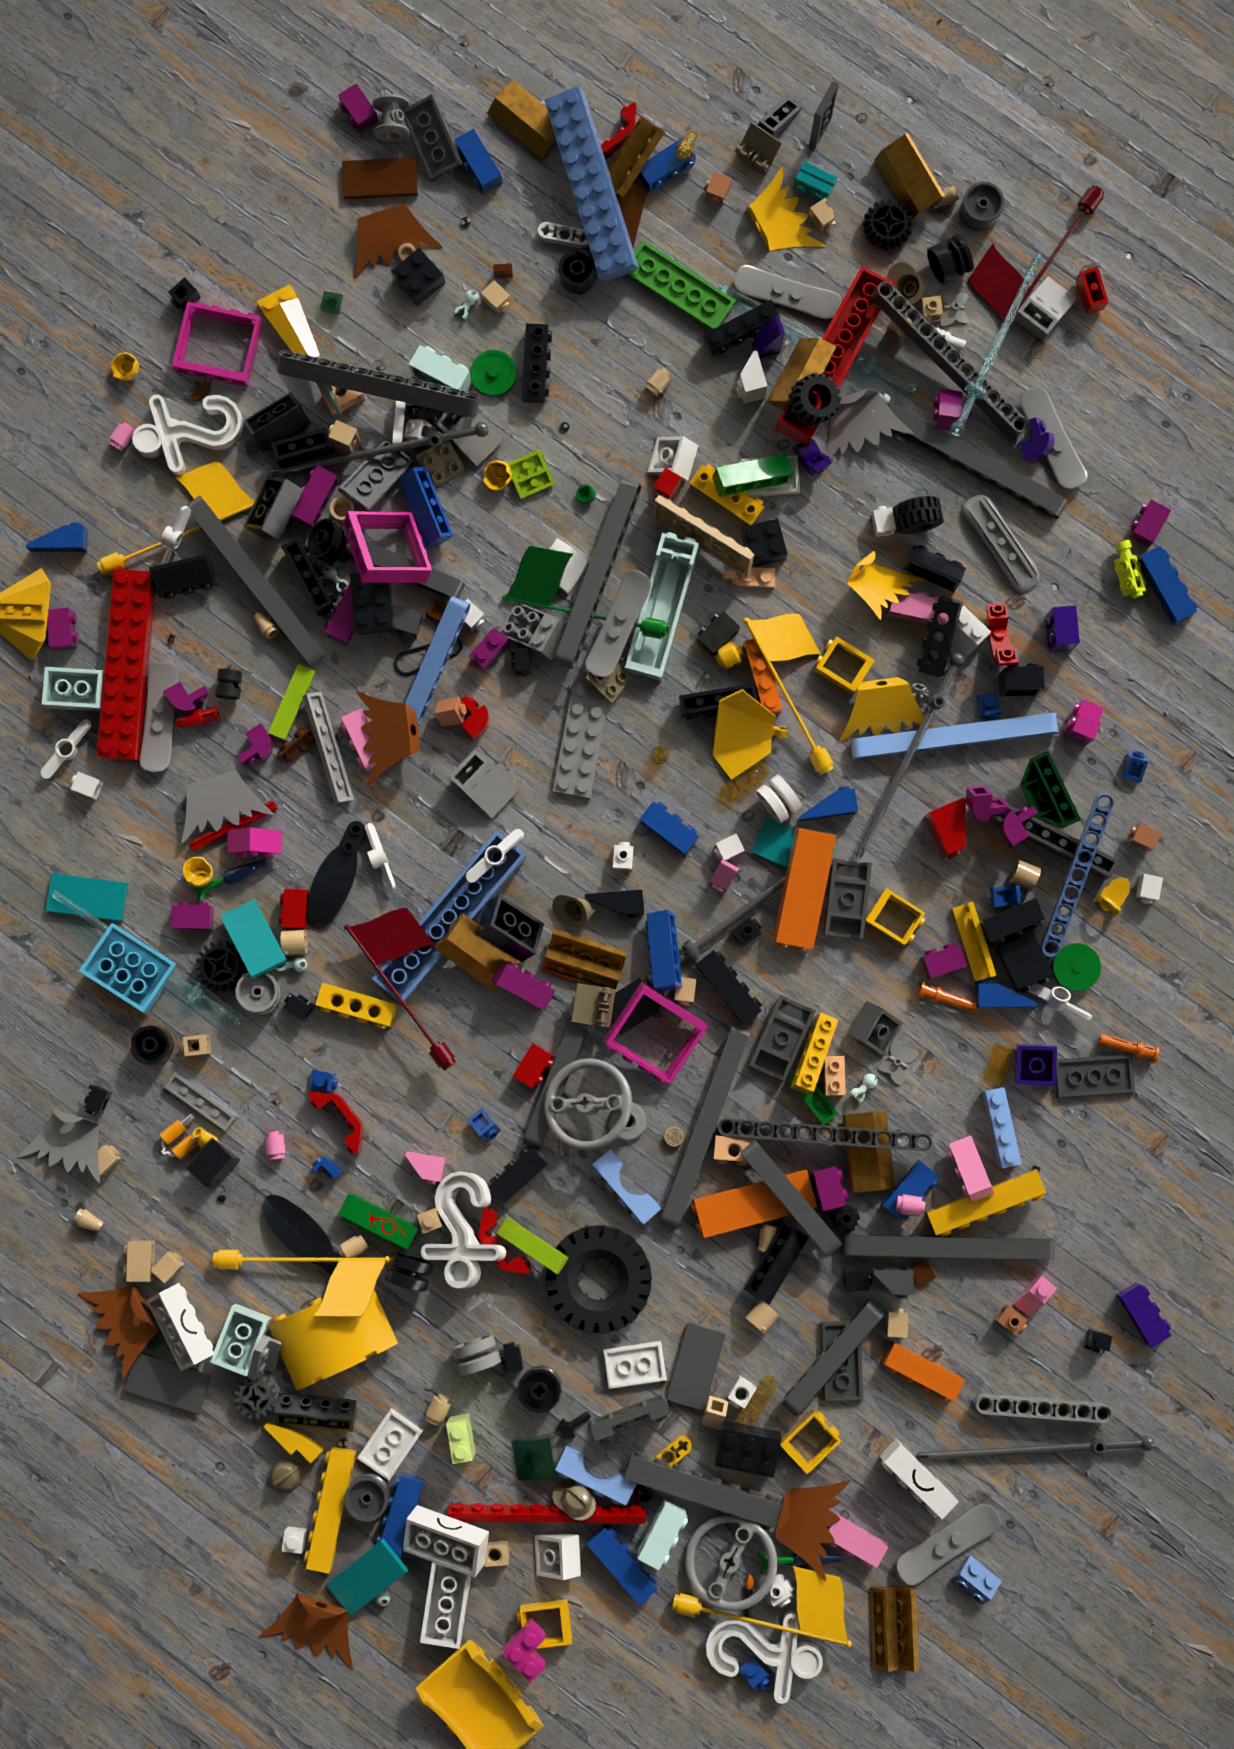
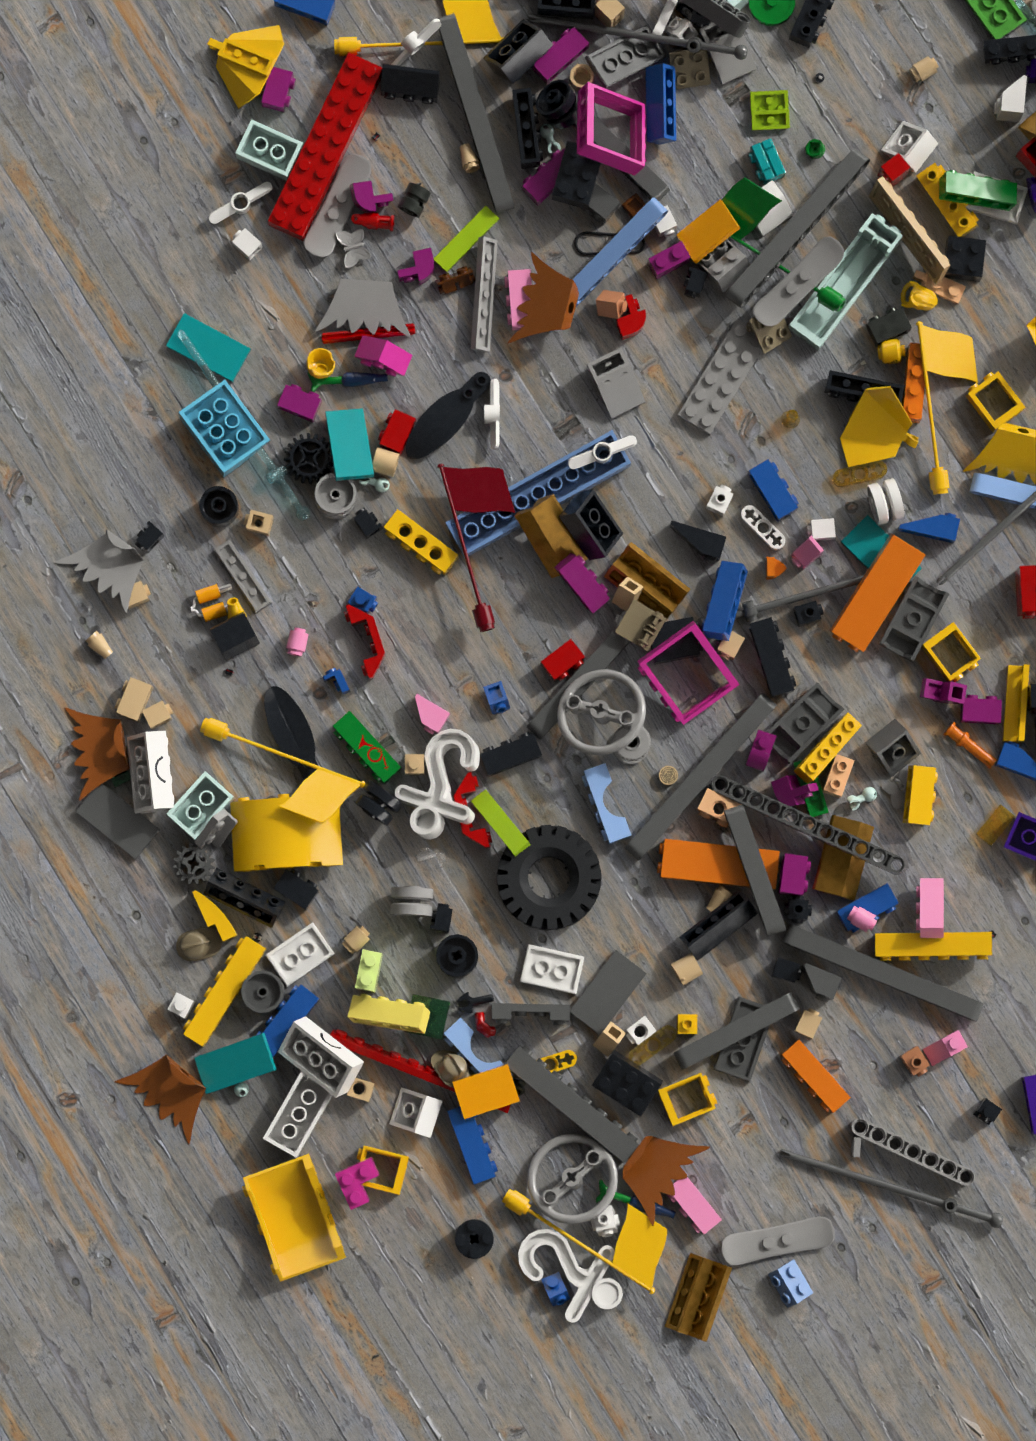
camera: 15 degrees right, 0 degrees up
tan brick [338,1234,369,1258] -> none
yellow hair [483,460,512,491] -> none
dark tan piece [552,895,595,928] -> none
light aqua brick [637,1497,688,1570] -> none
piece [743,1575,754,1618] -> none
white brick [880,1439,958,1519] -> none
reddish brown tile [910,1260,936,1286] -> none
light blue arch [982,1087,1022,1168] -> none
none -> black brick [274,869,319,911]
none -> light grey piece [335,228,371,268]
none -> light yellow brick [347,994,430,1034]
none -> light orange tile [452,1064,520,1119]
none -> black brick [455,1219,494,1259]
none -> red arm [475,1012,496,1037]
none -> tan brick [612,577,643,611]
none -> light orange tile [676,199,740,264]
none -> yellow brick [677,1014,697,1034]
none -> white beam [741,505,785,550]
none -> magenta brick [745,729,776,772]
none -> teal brick [748,139,786,185]
none -> orange tile [765,557,787,580]
none -> magenta brick [771,775,819,806]
none -> light grey tile [851,1137,861,1157]
none -> yellow piece [901,281,938,311]
none -> yellow brick [903,765,938,825]
none -> magenta brick [920,678,967,704]

